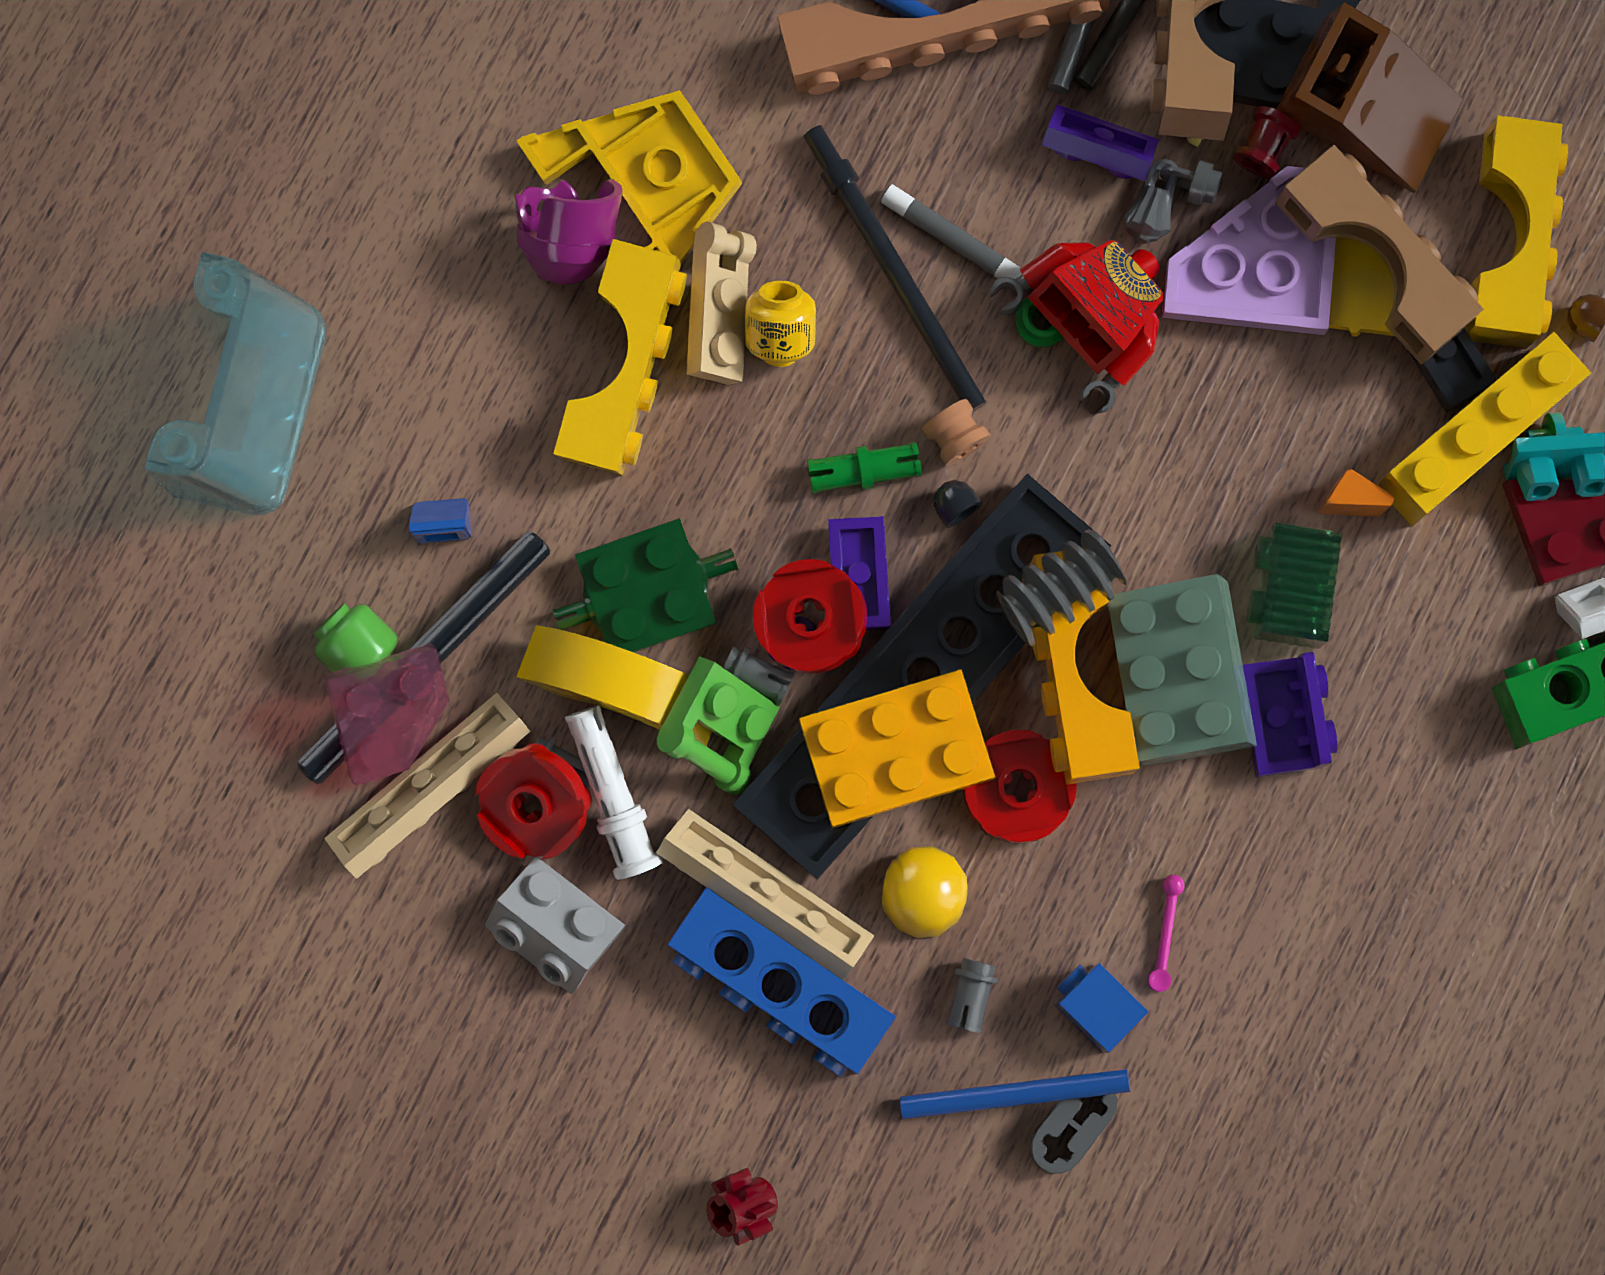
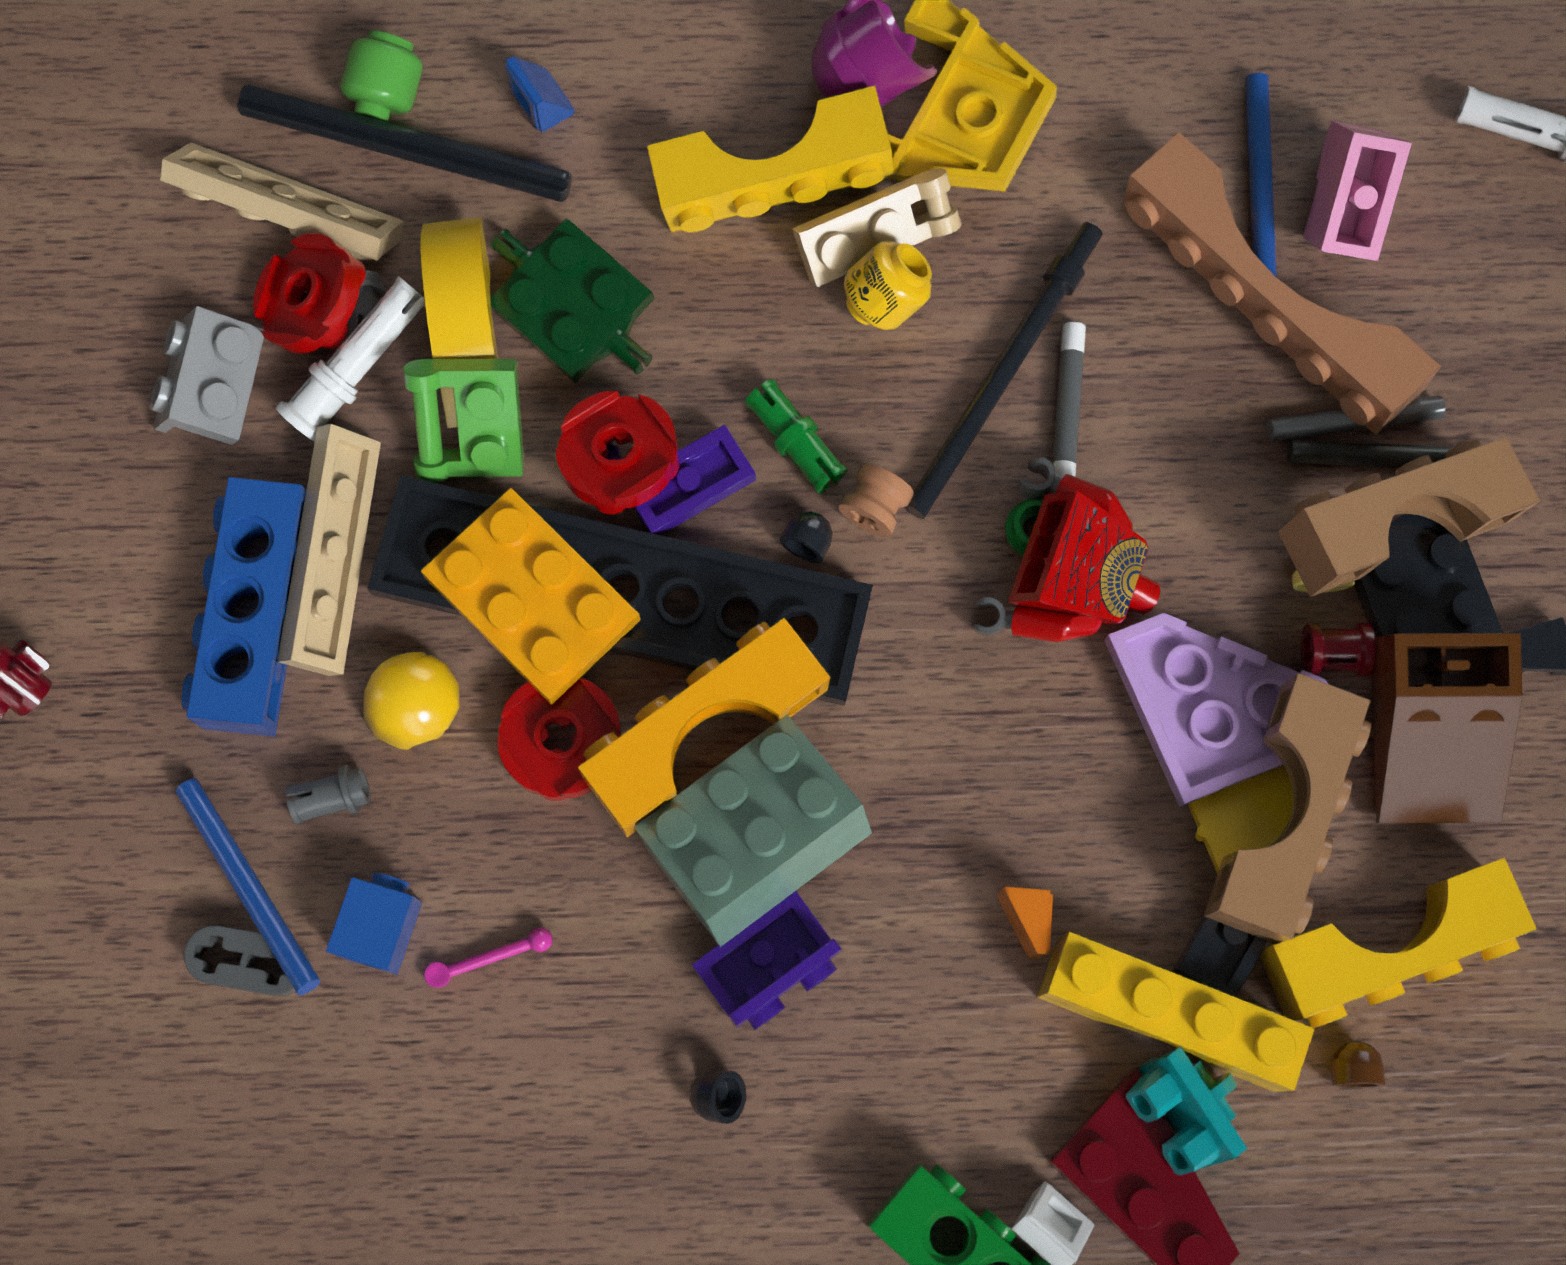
camera: 60 degrees right, 5 degrees down
clear pink plate [323,644,449,786] -> none
dark grey pin [723,646,794,706] -> none
dark grey piece [996,529,1127,647] -> none
dark purple plate [1042,104,1159,181] -> none
dark grey piece [1124,159,1222,244] -> none
clear green brick [1246,523,1342,649] -> none
none -> black hinge [689,1069,746,1124]

